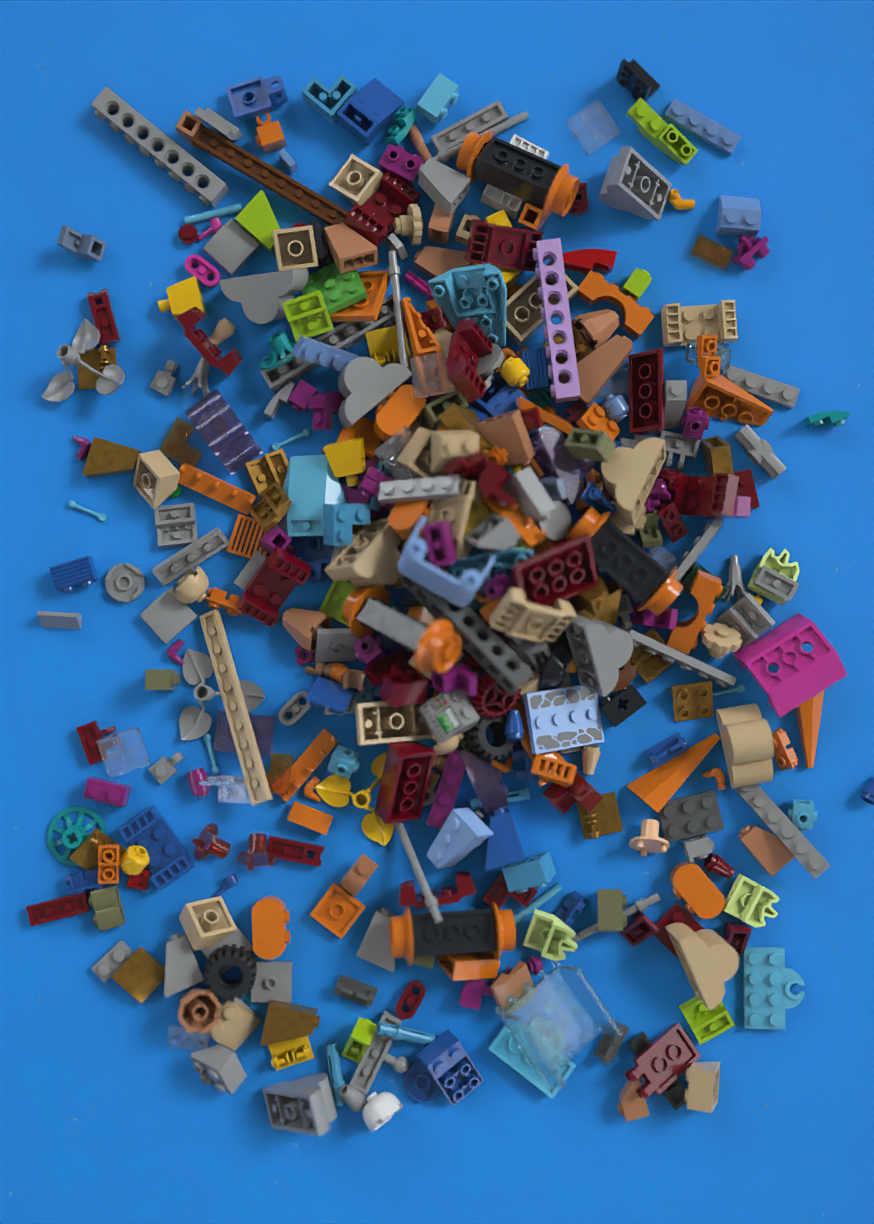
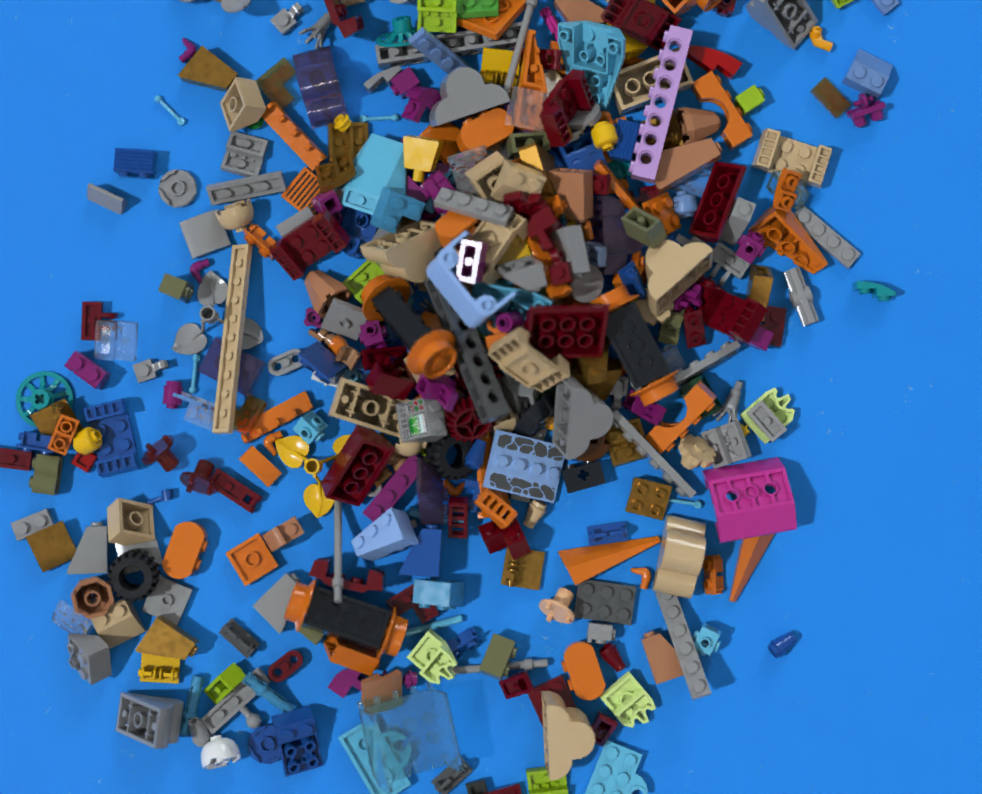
camera: 25 degrees right, 0 degrees up
none -> yellow plate [334,114,352,132]
none -> dark red slope [448,497,469,539]
none -> dark red plate [549,249,573,287]

